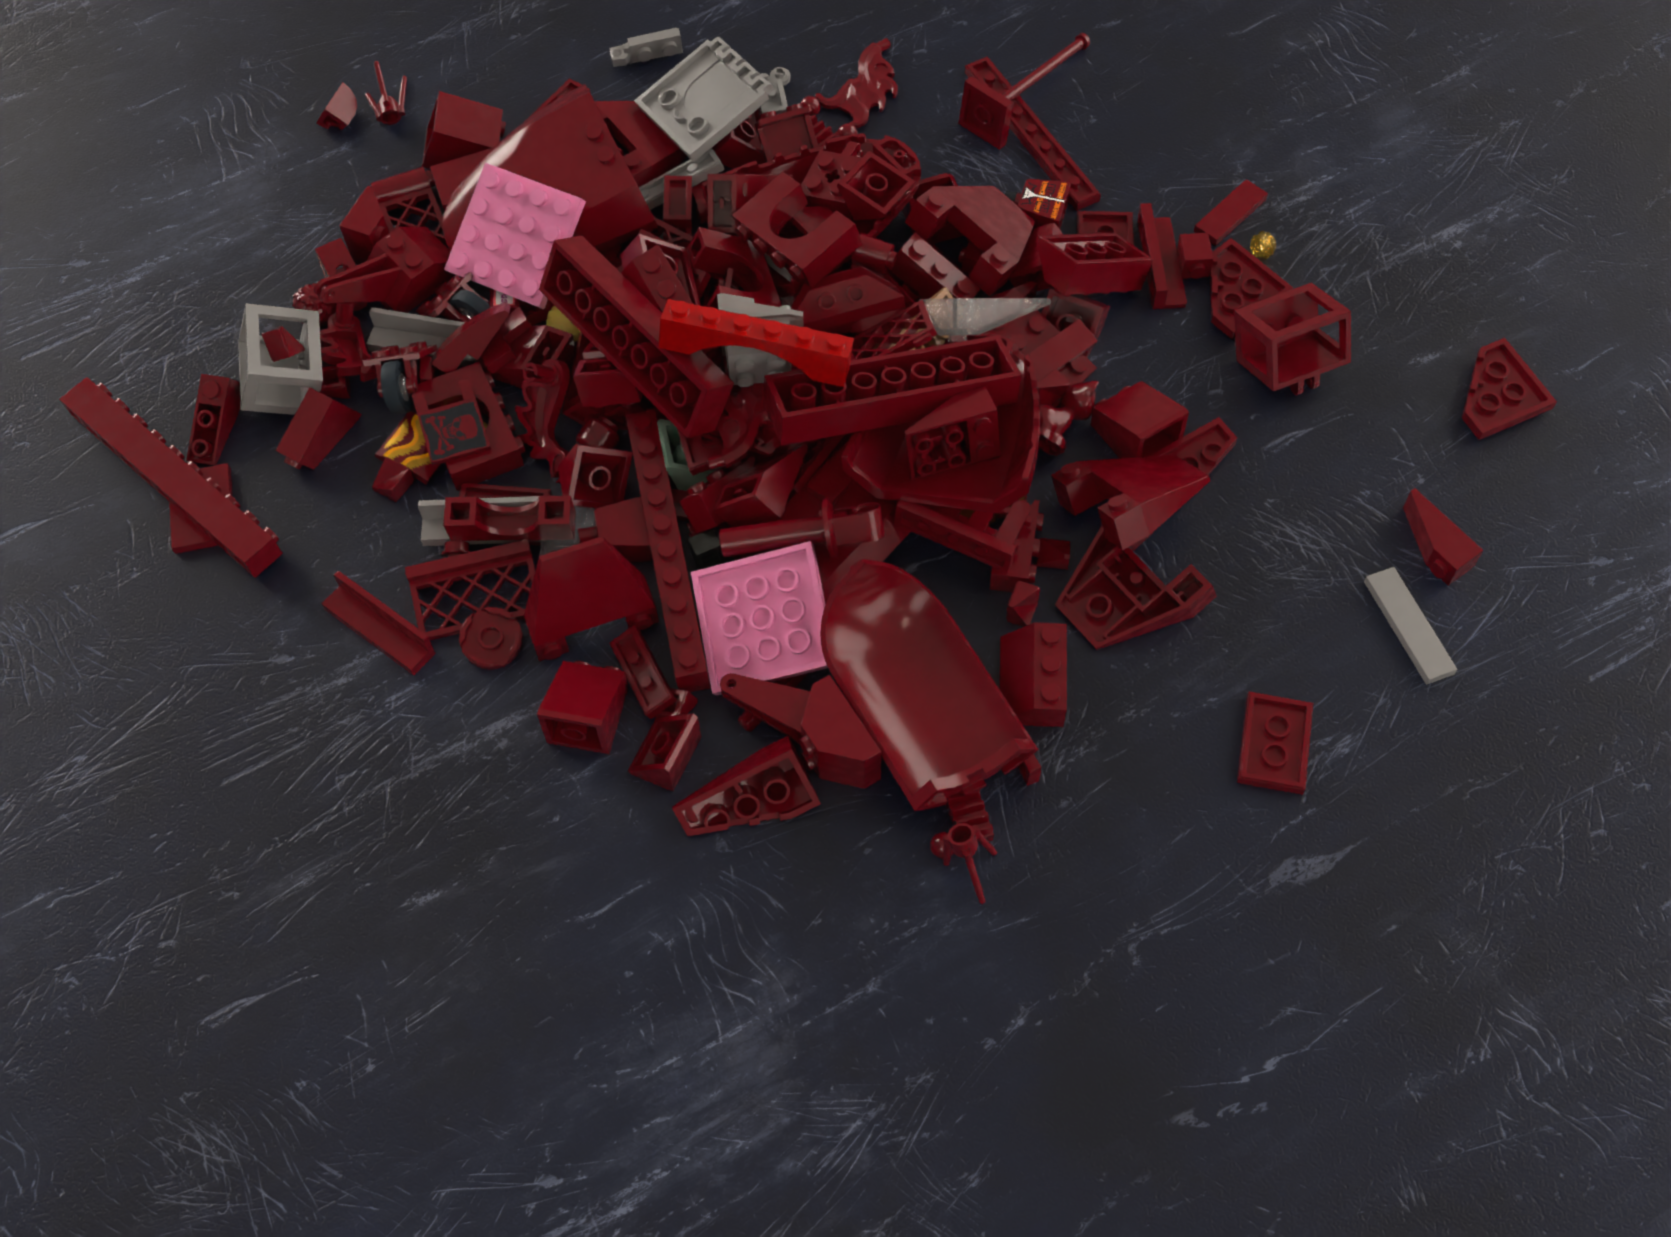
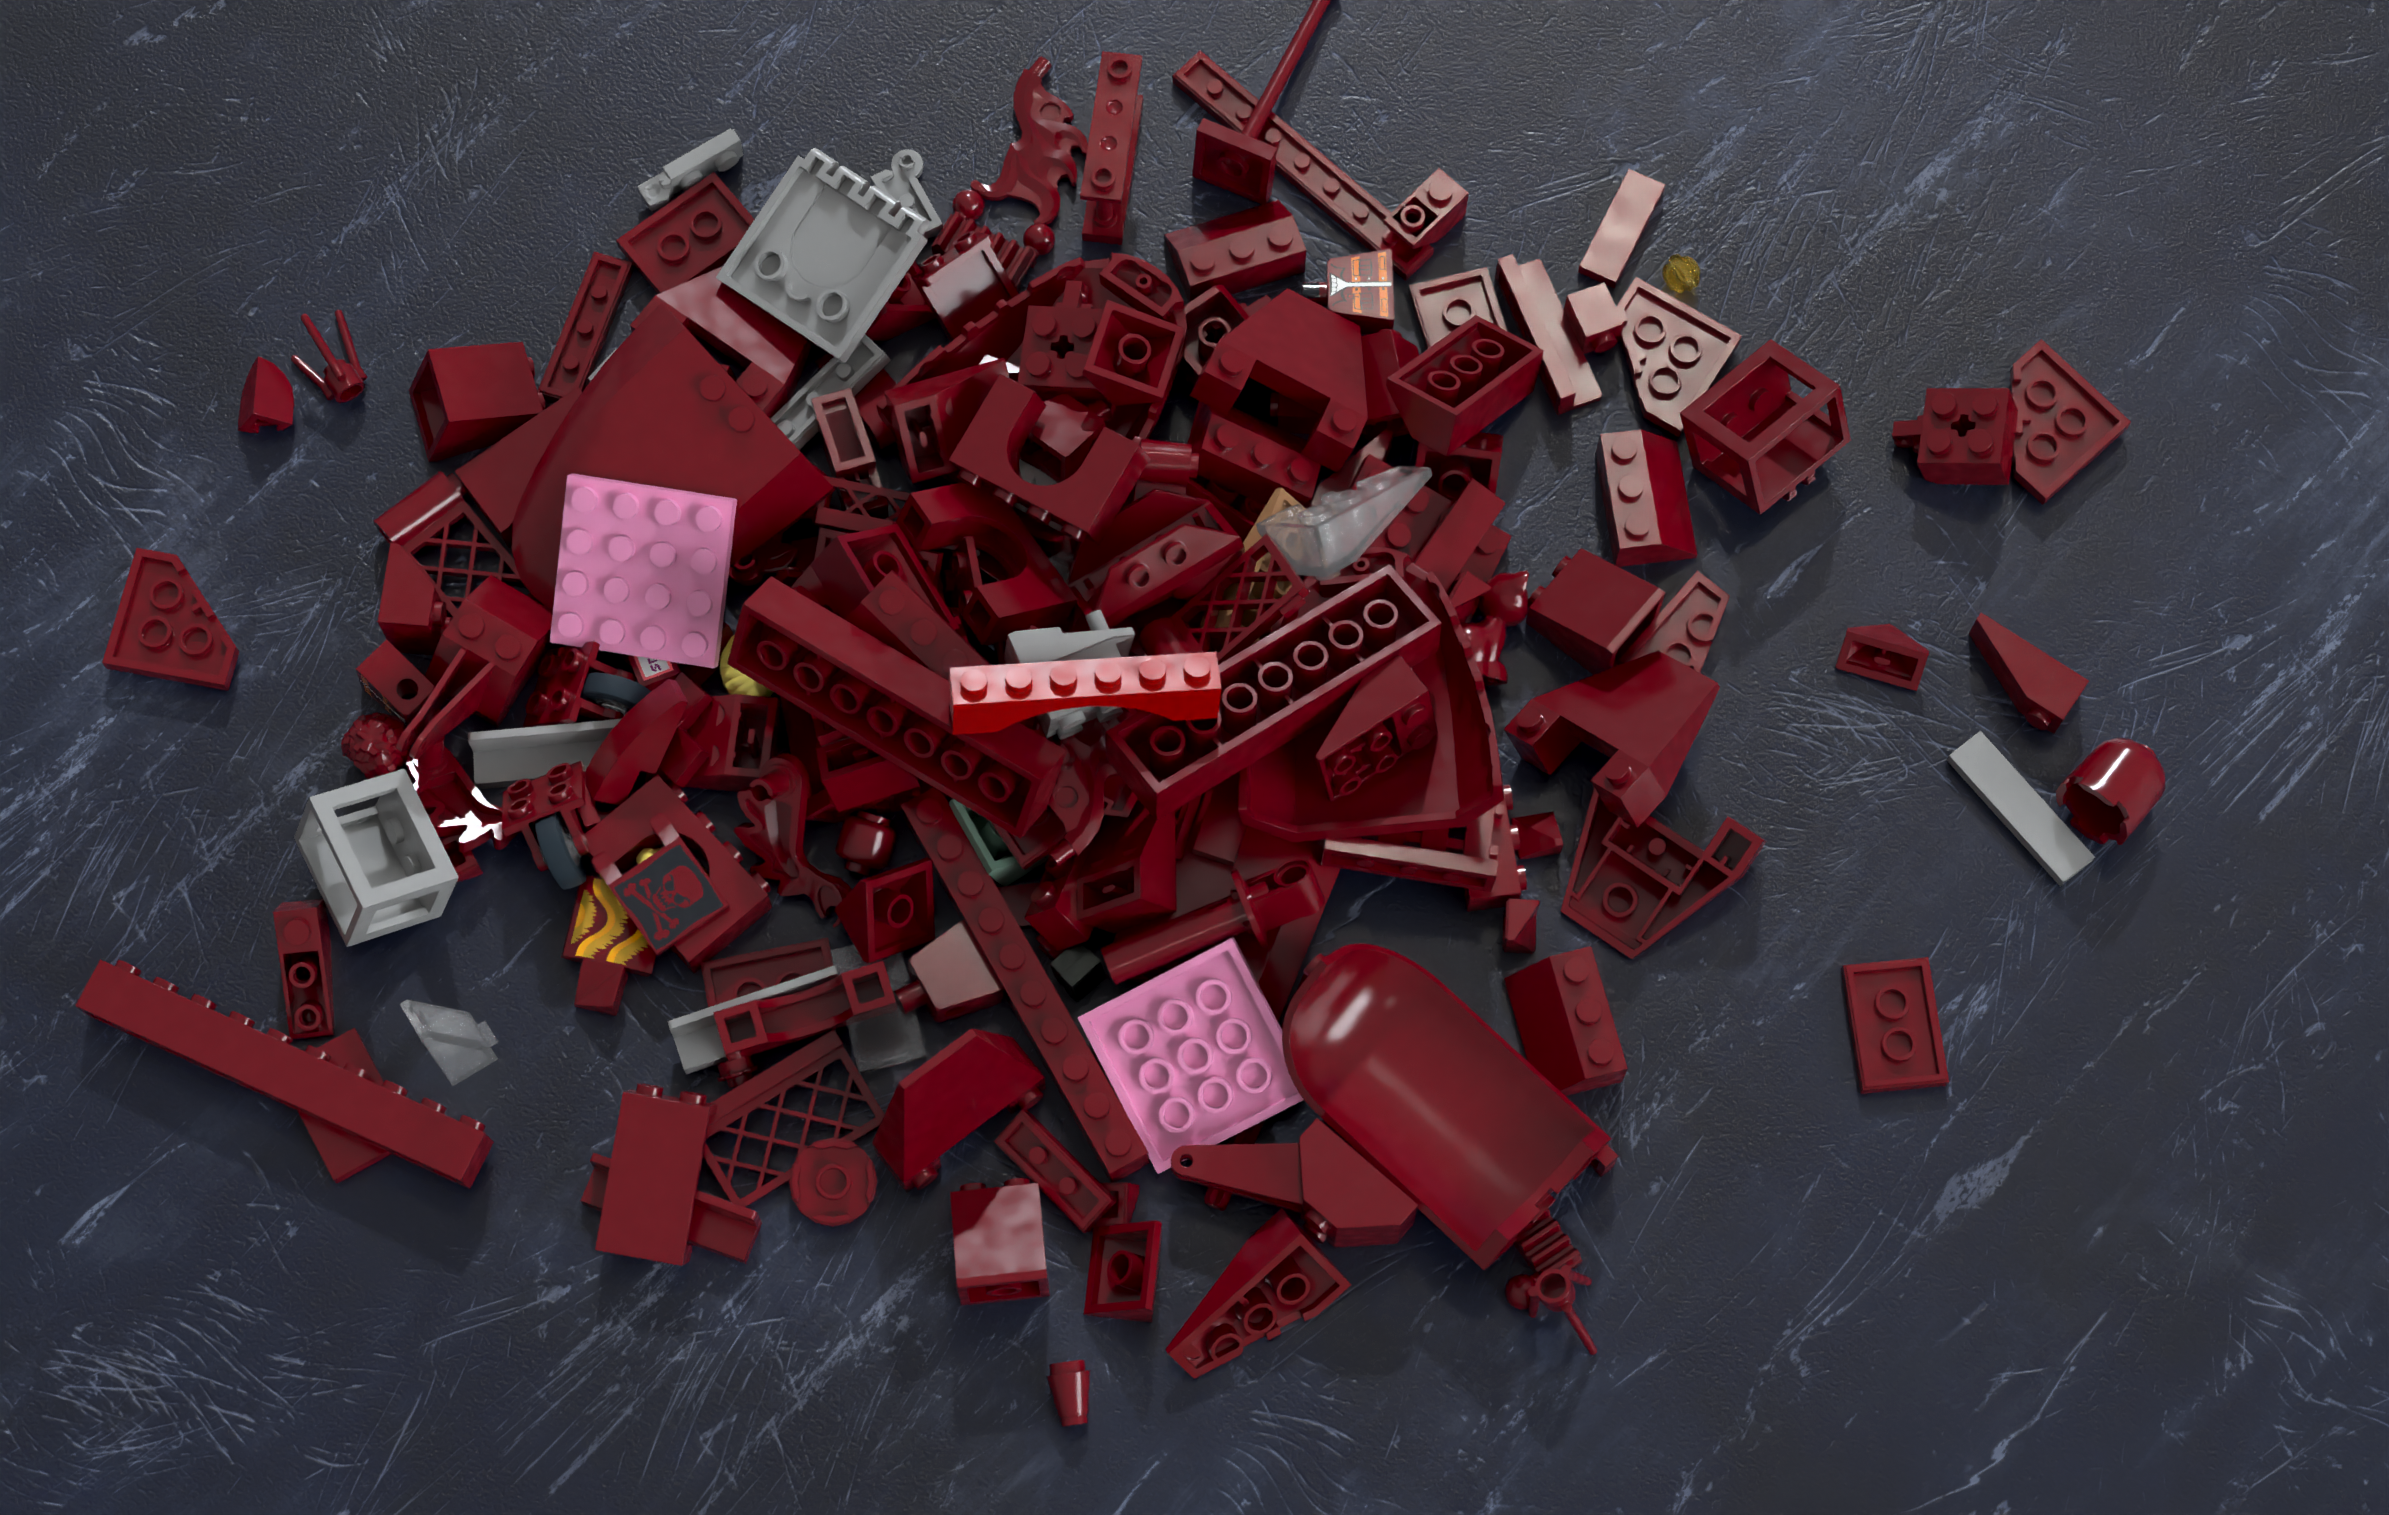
camera: 20 degrees left, 10 degrees up
dark red slope [262,326,305,362] -> none
dark red slope [276,387,362,470] -> none
none -> dark red plate [102,548,239,691]
none -> clear wedge [400,999,498,1086]
none -> dark red panel [595,1083,717,1266]
none -> dark red plate [616,172,755,294]
none -> dark red cone [1046,1360,1090,1427]
none -> dark red fence [1080,51,1143,245]
none -> dark red slope [1164,200,1306,303]
none -> dark red slope [1383,168,1469,249]
none -> dark red slope [1595,429,1697,567]
none -> dark red slope [1835,624,1929,691]
none -> dark red hinge [1892,388,2018,485]
none -> dark red cylinder [2056,738,2165,845]

